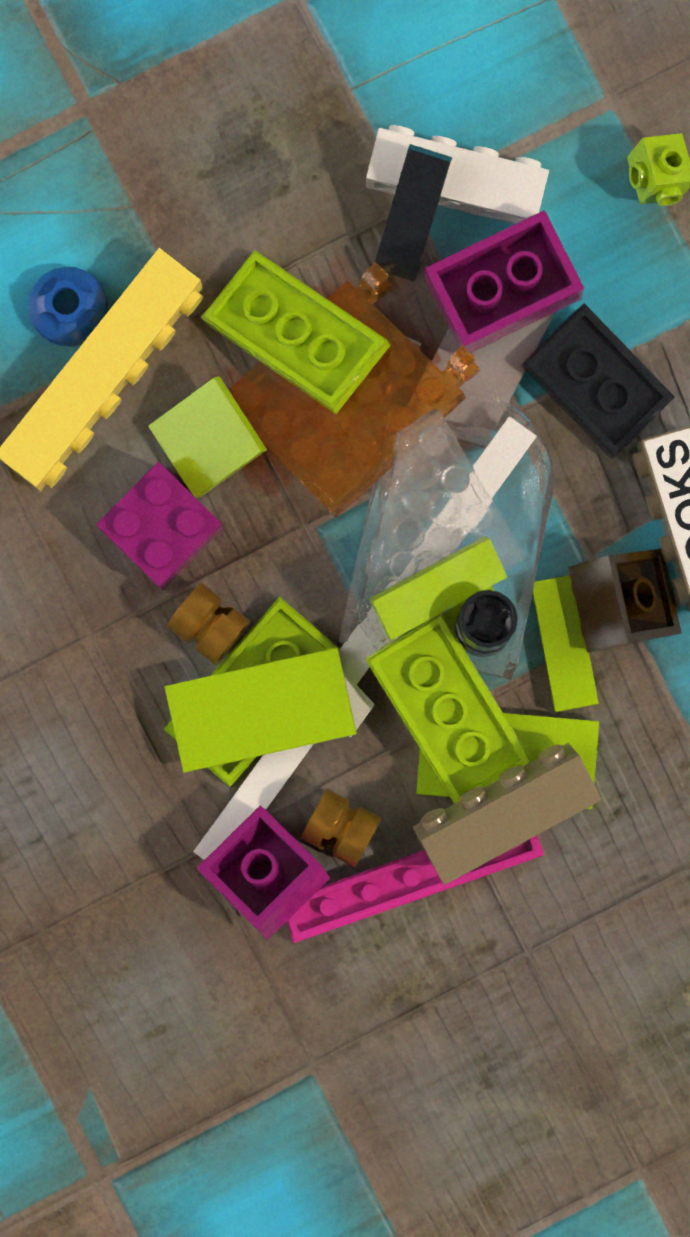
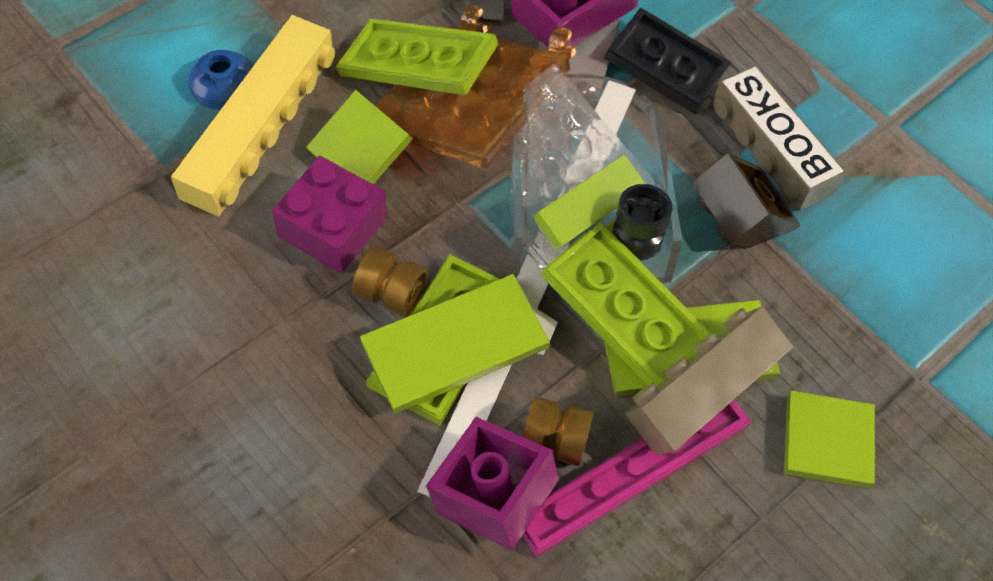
camera: 15 degrees left, 25 degrees down
lime tile [530,575,599,713] -> none
none -> lime tile [784,391,875,489]

